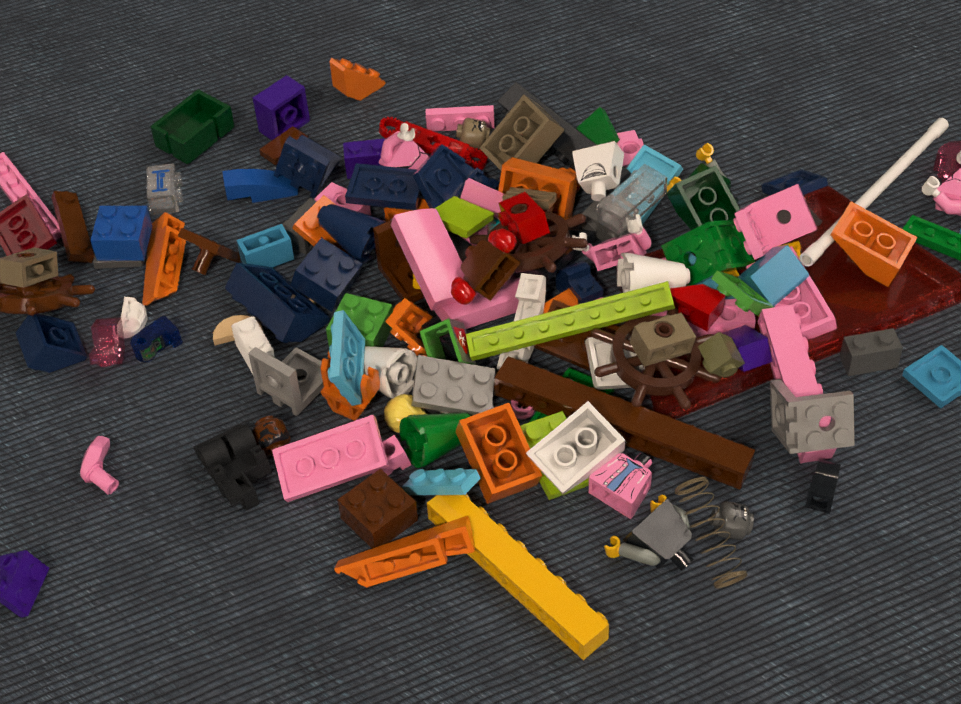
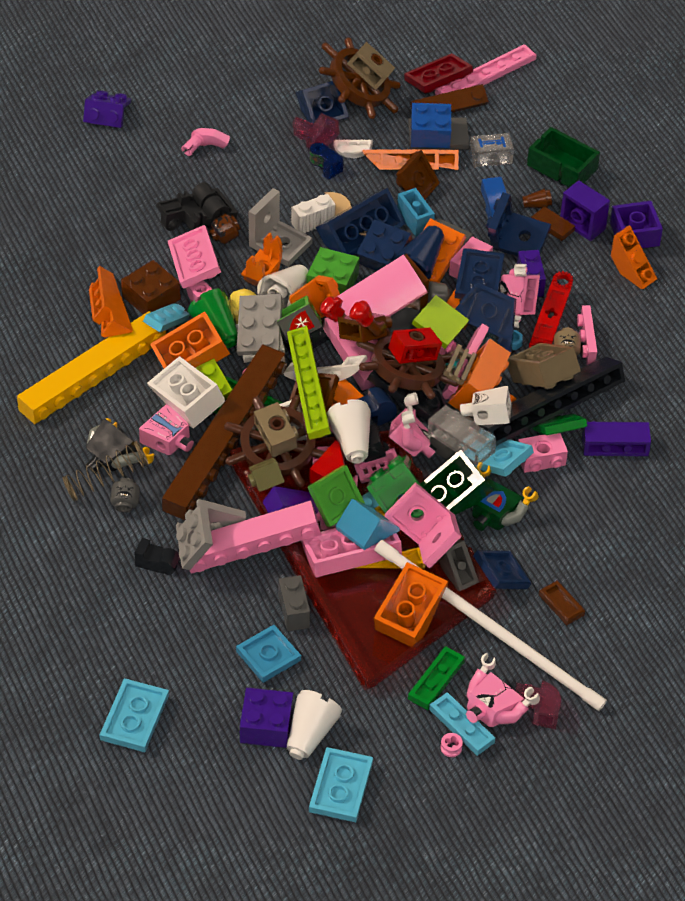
camera: 85 degrees right, 0 degrees up
medium azure plate [327,310,365,406] -> none
none -> reddish brown cone [522,188,552,208]
none -> reddish brown tile [539,580,585,626]
none -> dark purple brick [582,421,651,456]
none -> dark purple brick [610,201,663,248]

